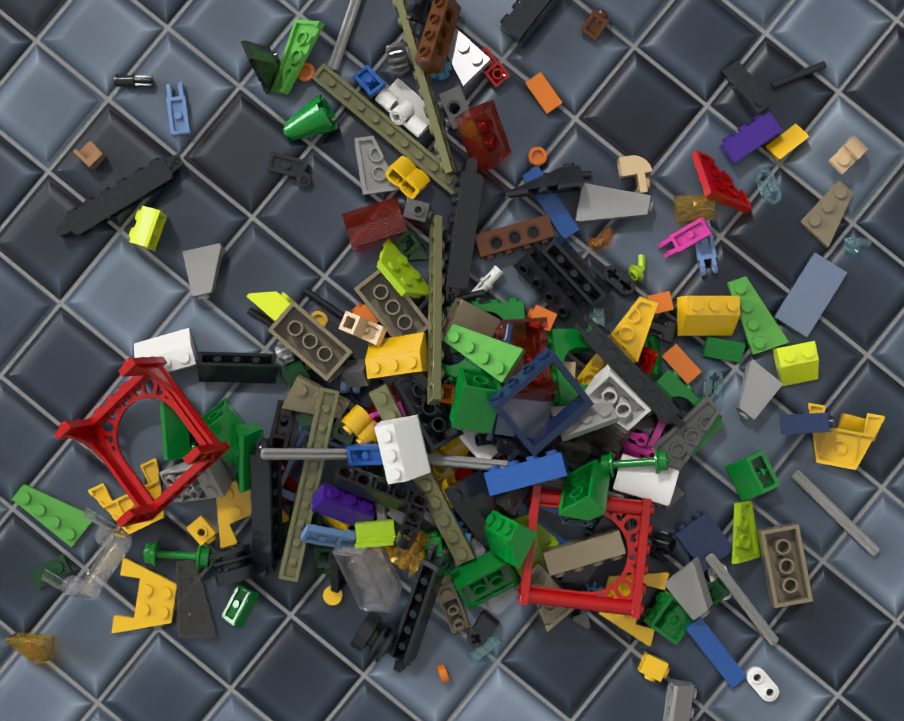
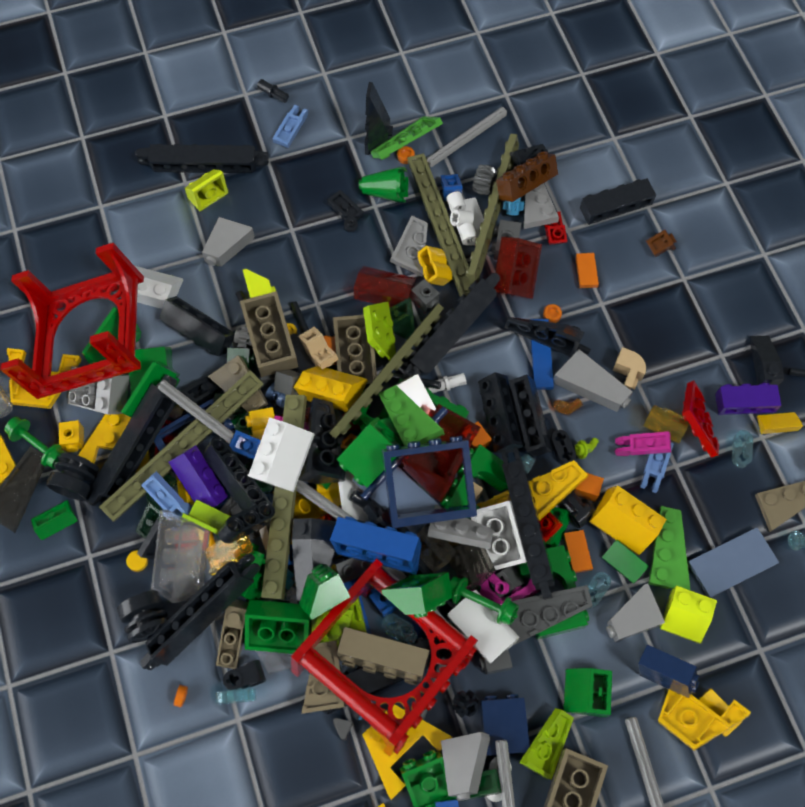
camera: 30 degrees right, 20 degrees down
medium nougat panel [73,141,107,170] -> none
reddish brown brick [475,214,555,261] -> none

